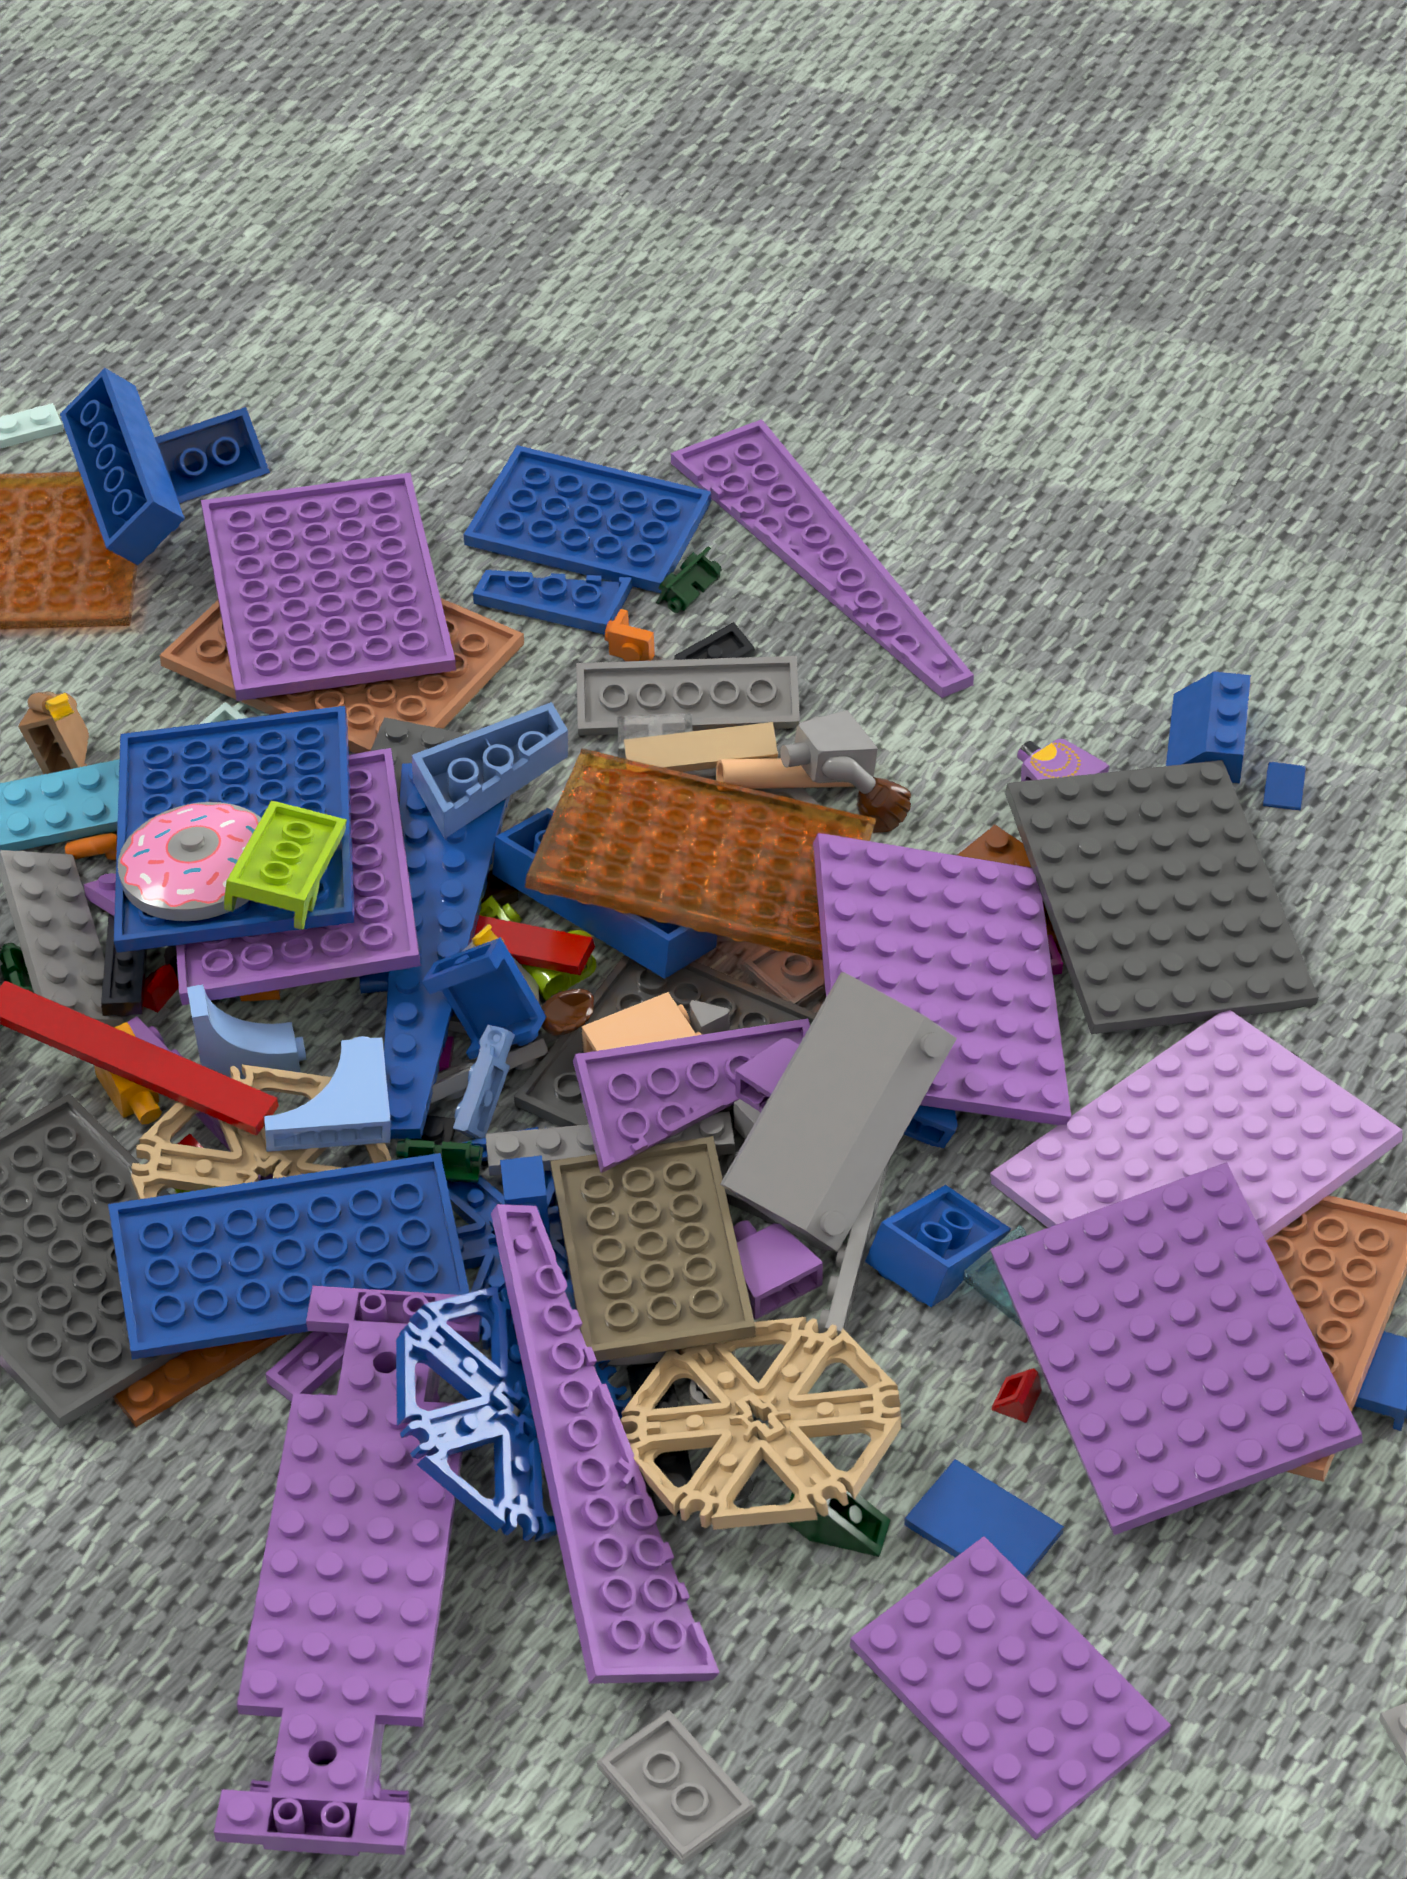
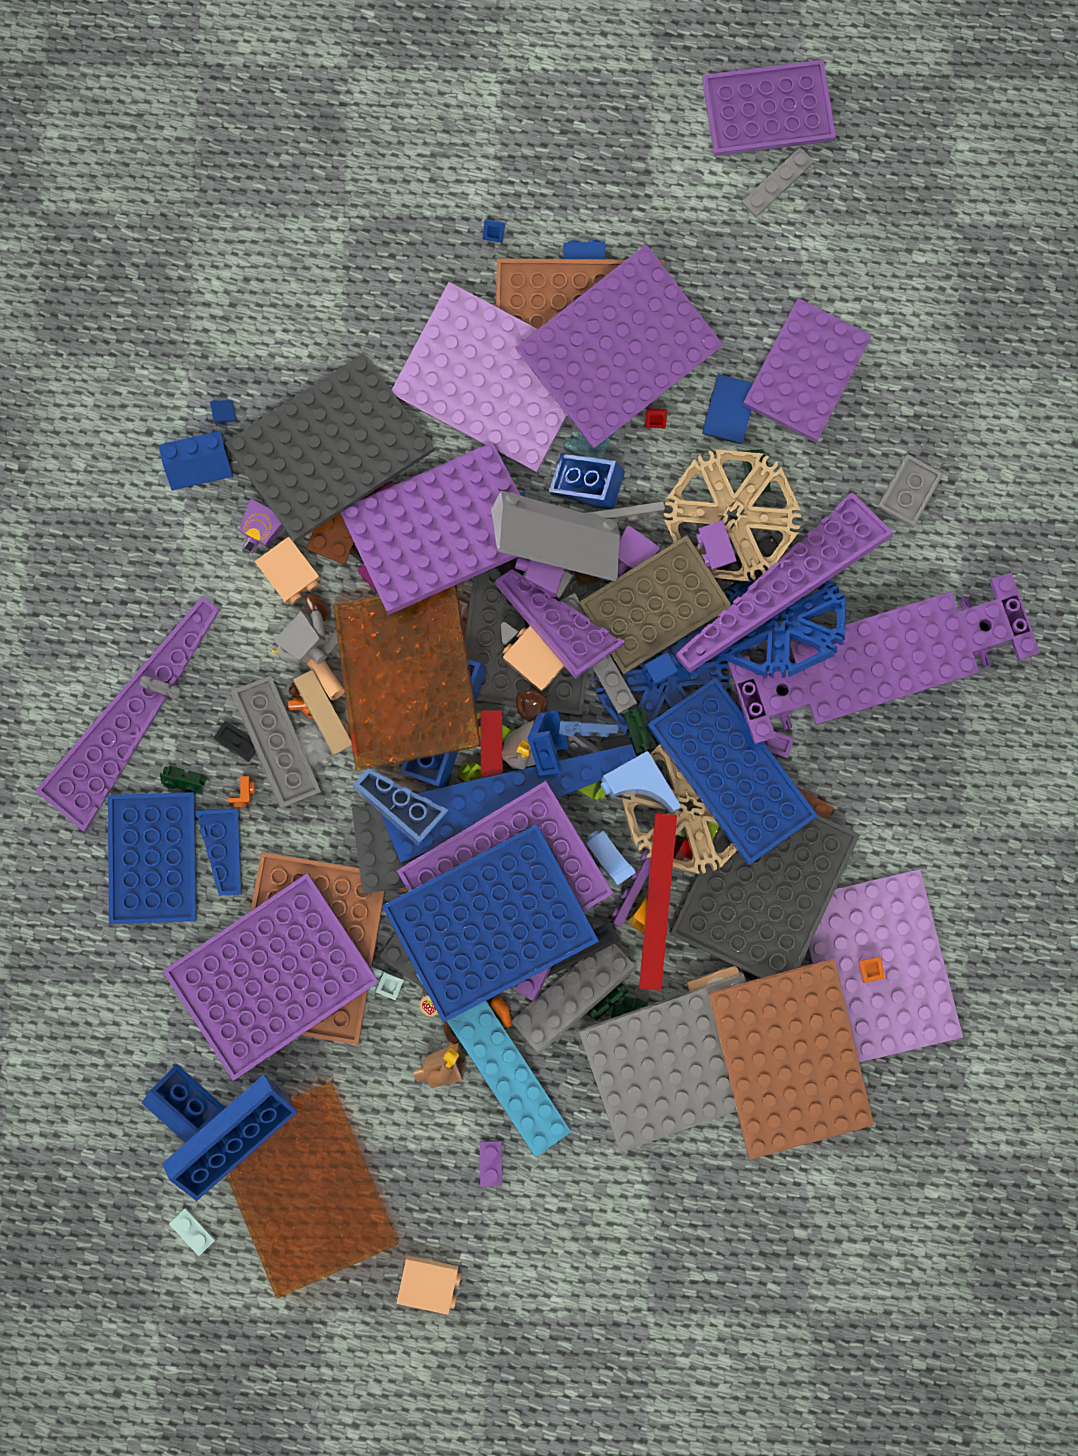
camera: 120 degrees left, 35 degrees up
dish [118,802,261,921] -> none
lime hinge [224,800,347,930] -> none
none -> light grey axle [140,675,182,699]
none -> light nougat brick [255,537,321,605]
none -> medium lavender brick [696,520,736,570]

